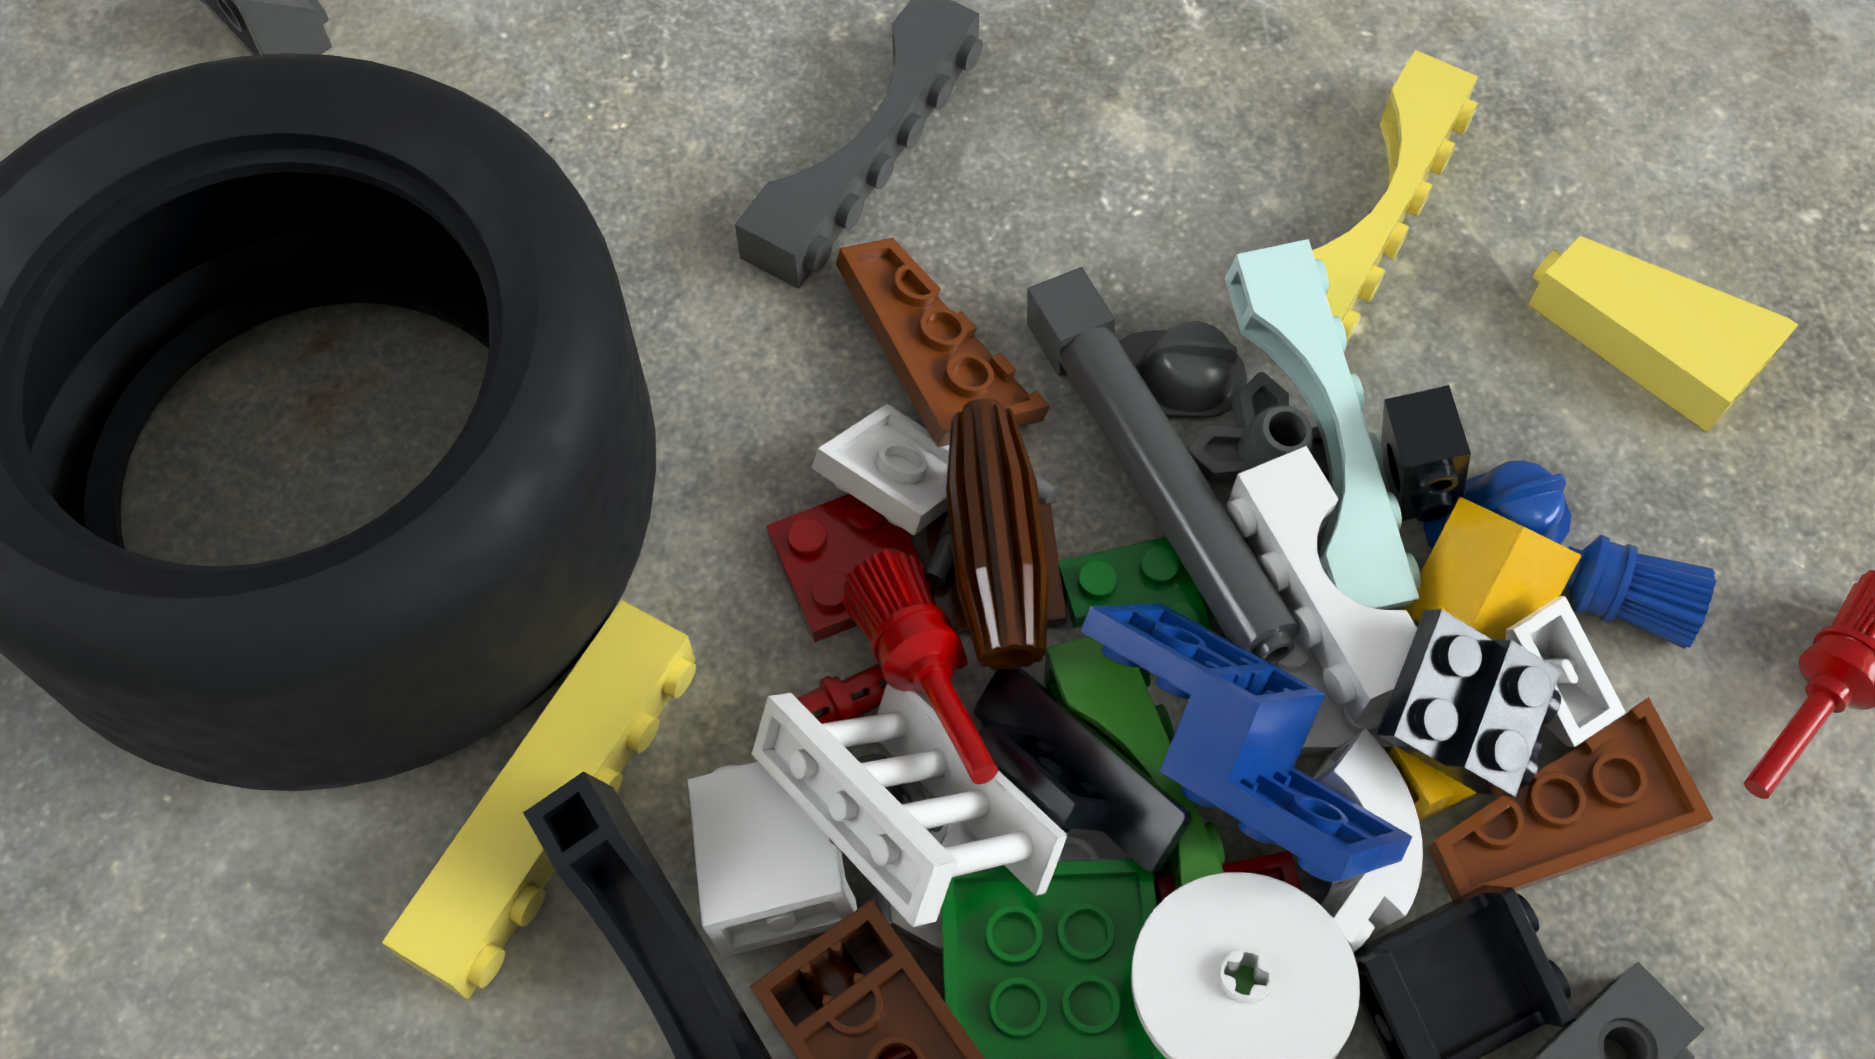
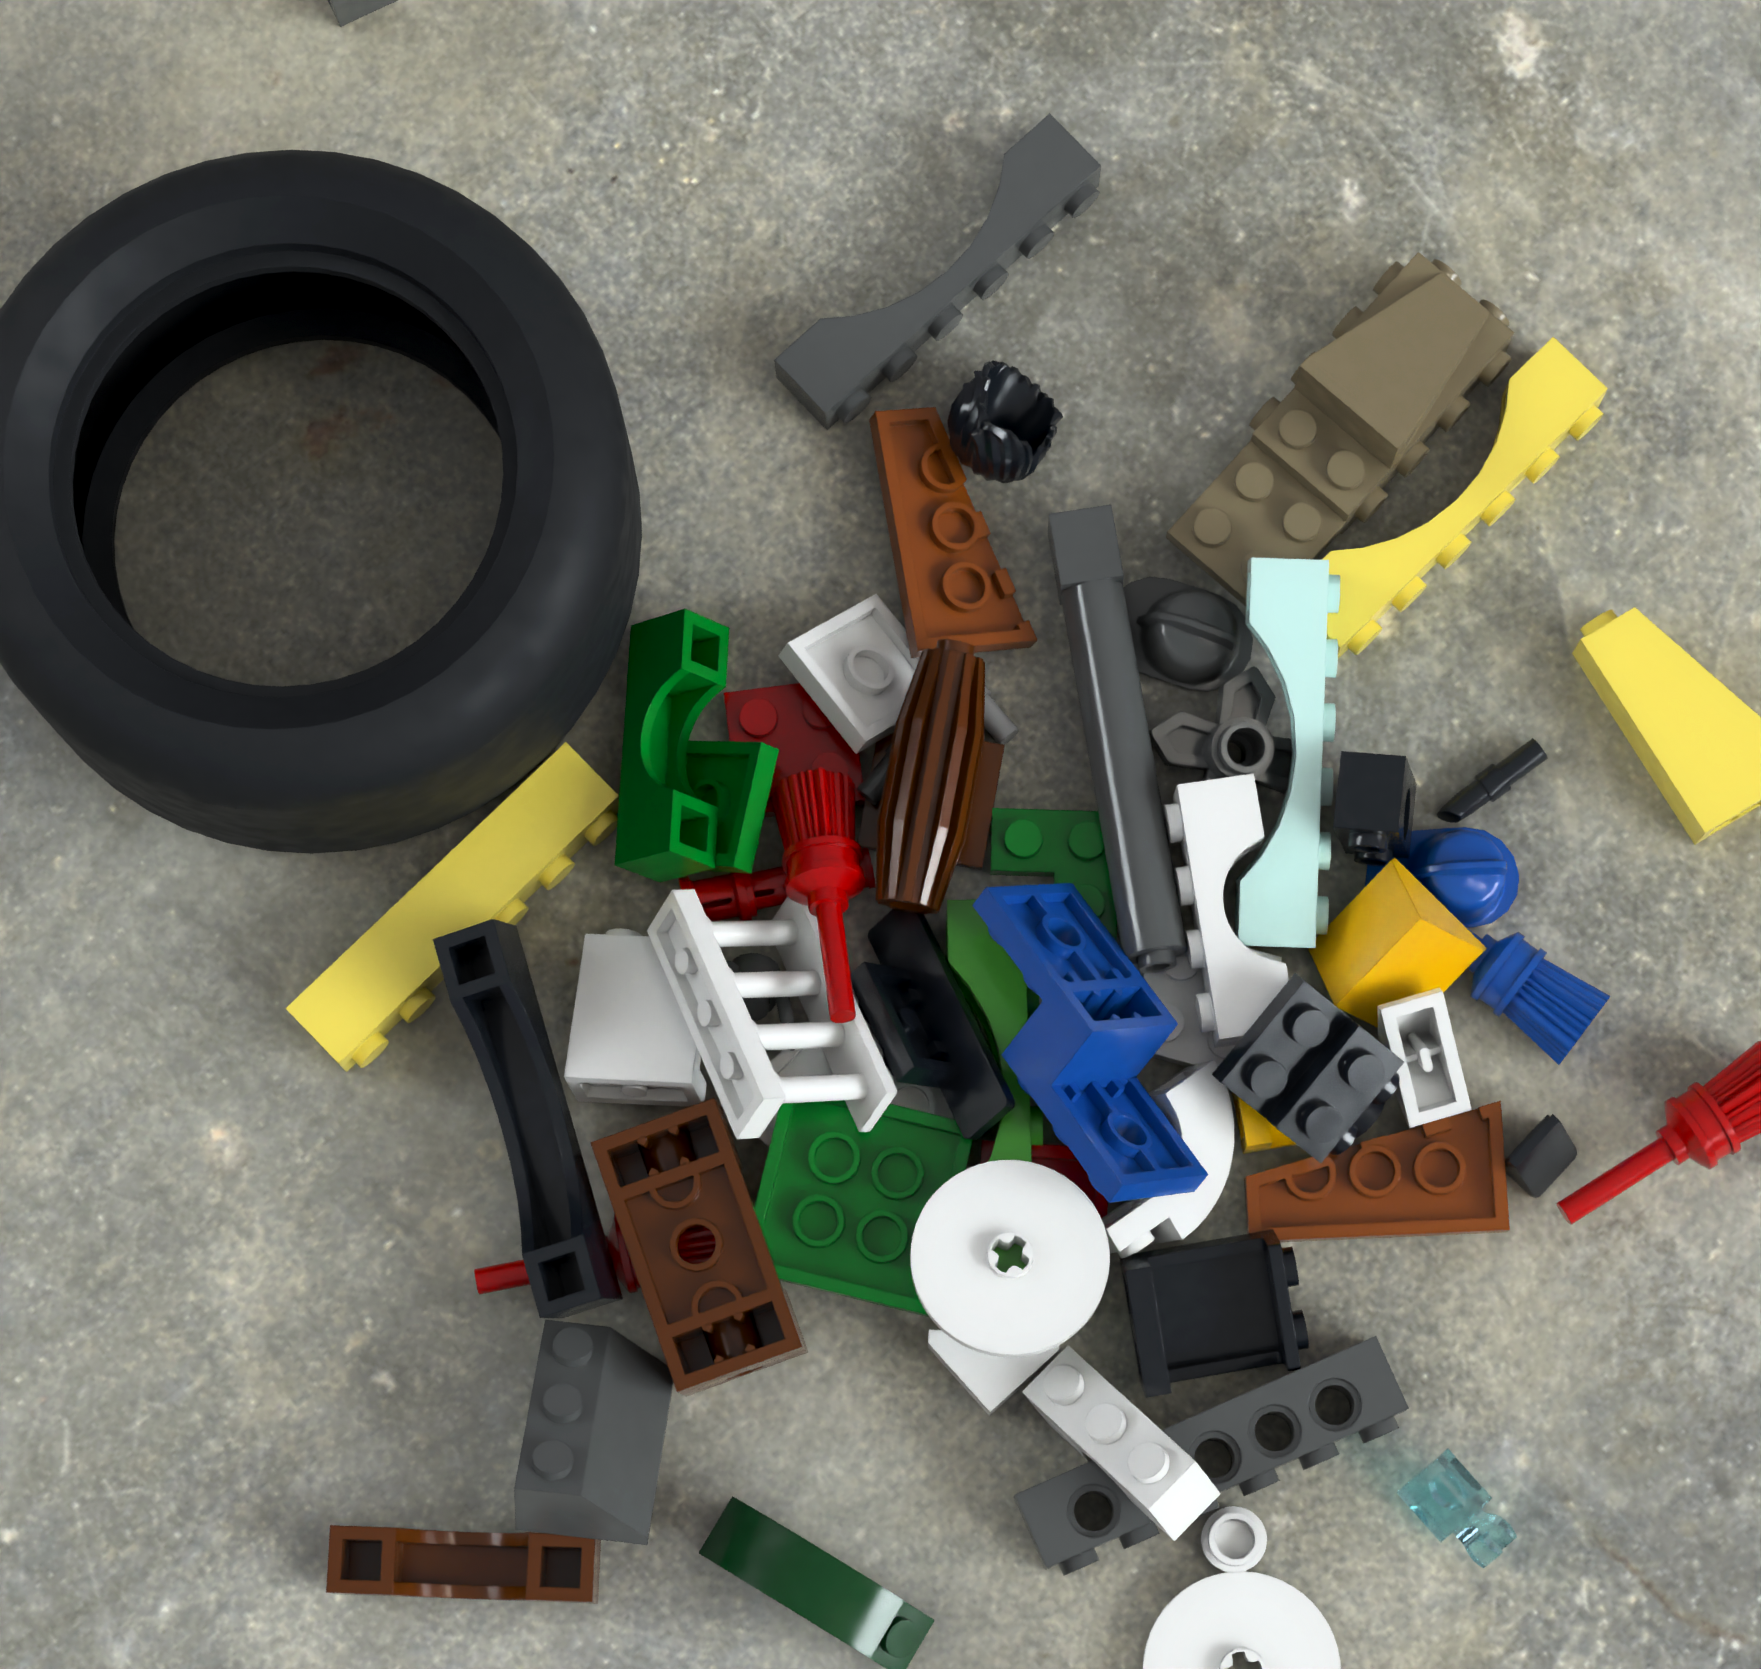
camera: 20 degrees right, 15 degrees up
none -> green arch [614,608,730,883]
none -> green plate [686,740,779,874]
none -> black hair [947,360,1063,483]
none -> dark tan wedge [1166,252,1514,606]
none -> black piece [1437,738,1548,823]
none -> black slope [1505,1114,1577,1198]

